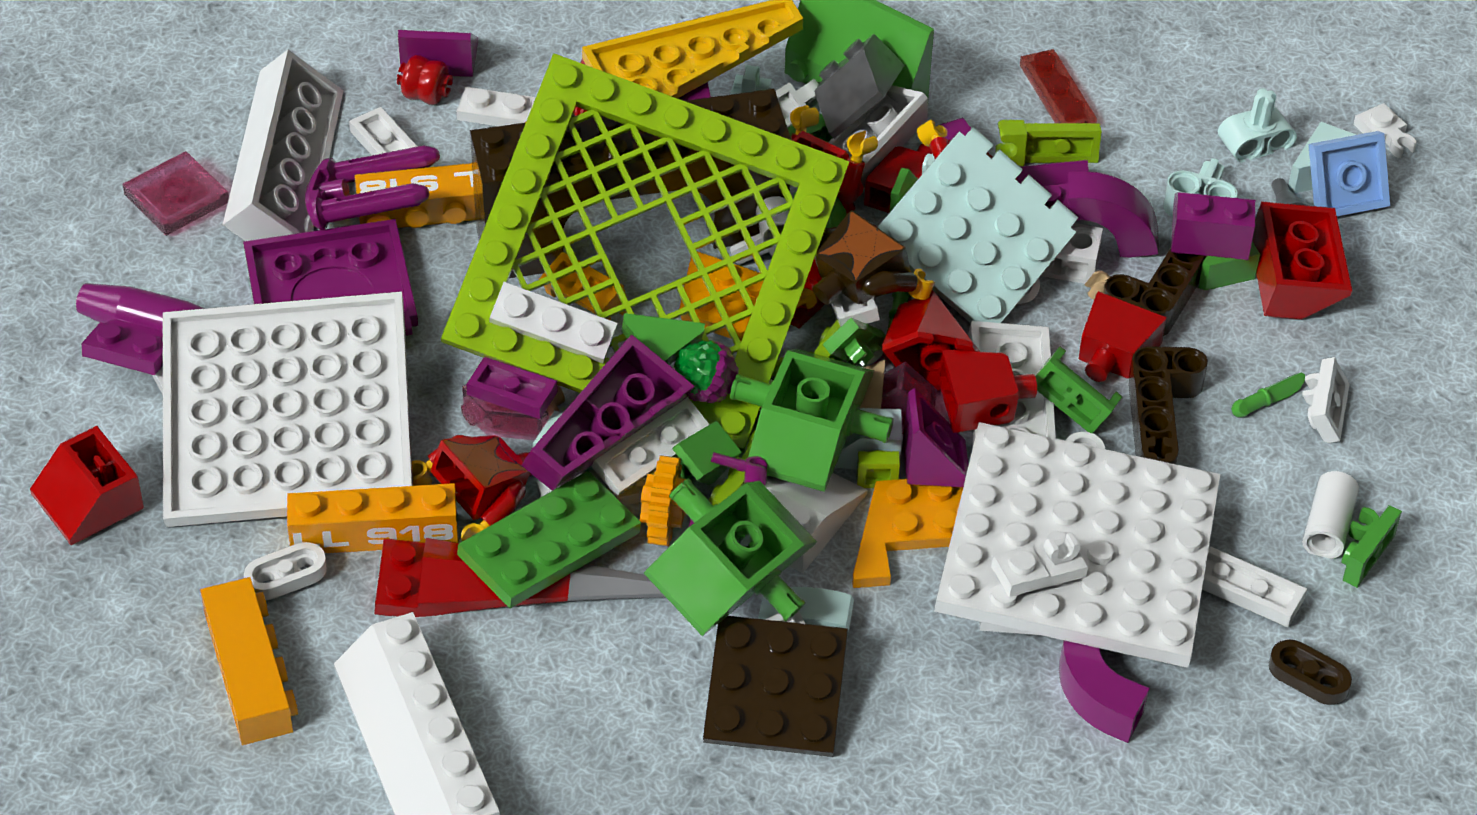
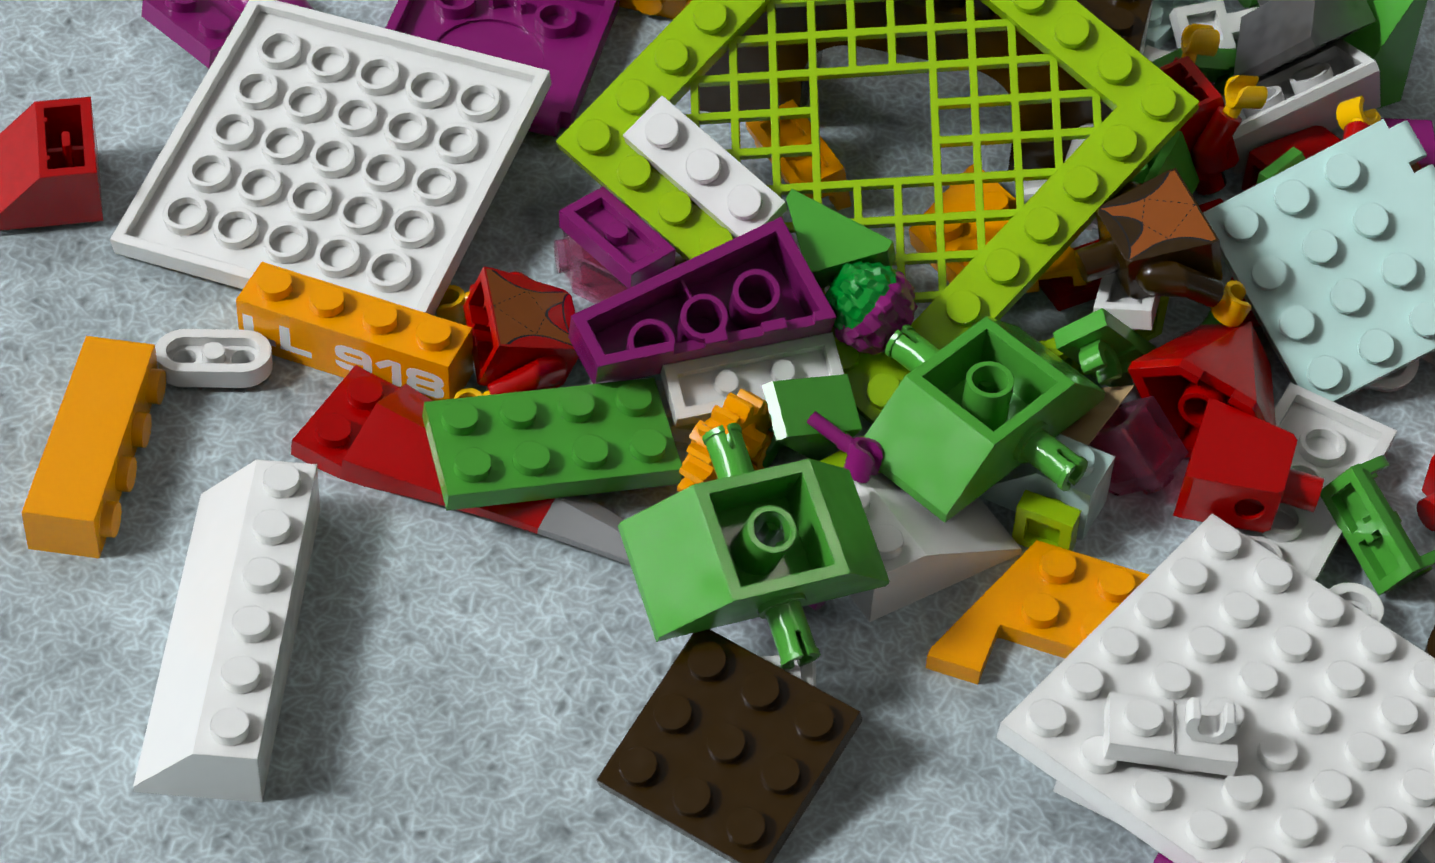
camera: 25 degrees right, 0 degrees up
light aqua slope [758,587,854,632] -> none
magenta slope [903,388,969,487] -> none

